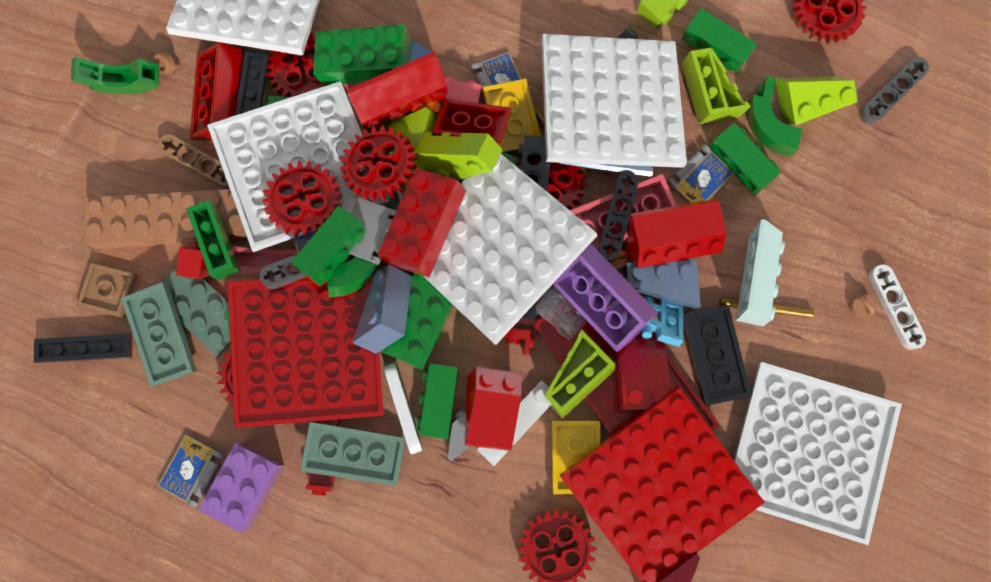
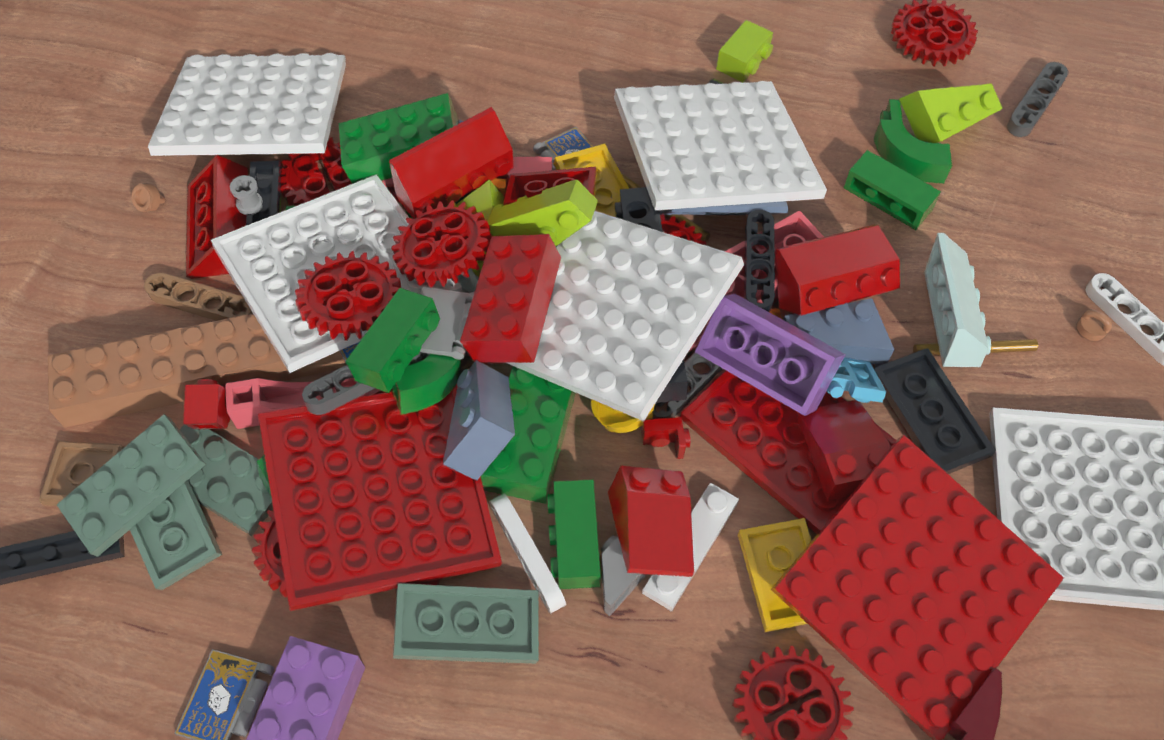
camera: 10 degrees left, 20 degrees down
green arch [71,57,159,94] -> none
green brick [186,200,241,280] -> none
red bracket [306,473,335,496] -> none
clear bracket [536,287,588,340] -> none
lime wedge [545,330,615,418] -> none
piece [667,144,735,203] -> none
lime wedge [681,48,751,125] -> none
green brick [682,8,758,73] -> none
none -> sand green plate [57,414,206,556]
none -> light grey bush [230,175,263,215]

